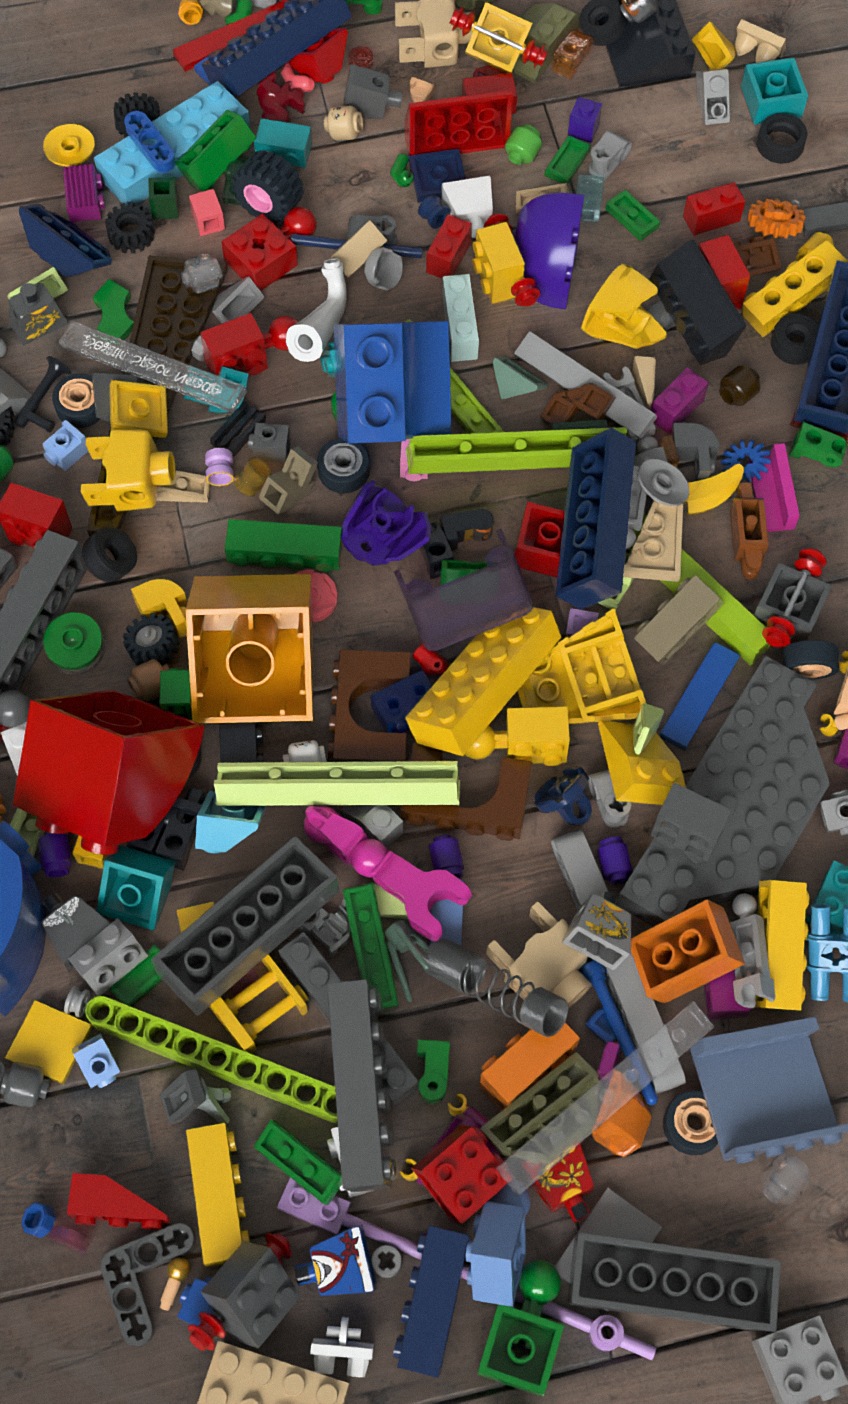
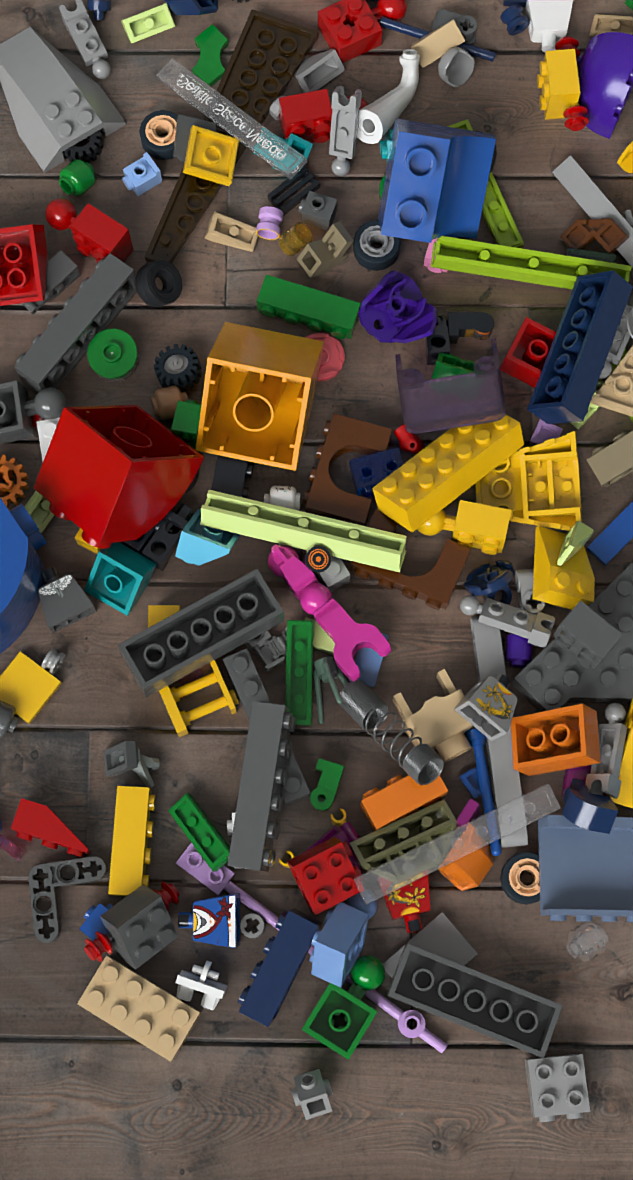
camera: 15 degrees right, 10 degrees up
dark grey torso [8,283,68,346] -> none
black piece [14,356,71,433] -> none
dark purple brick [38,832,72,878] -> none
light grey brick [68,918,148,996] -> none
light blue brick [72,1033,120,1088] -> none
yellow piece [81,429,176,511] -> none
lime beam [85,996,338,1124] -> none
green tile [109,944,163,1007] -> none
yellow brick [131,579,187,638] -> none
piece [159,1257,190,1311] -> none
clear head [181,254,223,294] -> none
red piece [426,214,472,279] -> none
dark purple brick [428,835,464,879] -> none
light aqua brick [442,274,479,362] -> none
sand green slope [492,356,548,400] -> none
none -> black tile [304,546,331,573]
none -> light grey plate [329,86,362,176]
none -> light grey plate [460,595,556,648]
none -> dark blue brick [562,778,618,834]

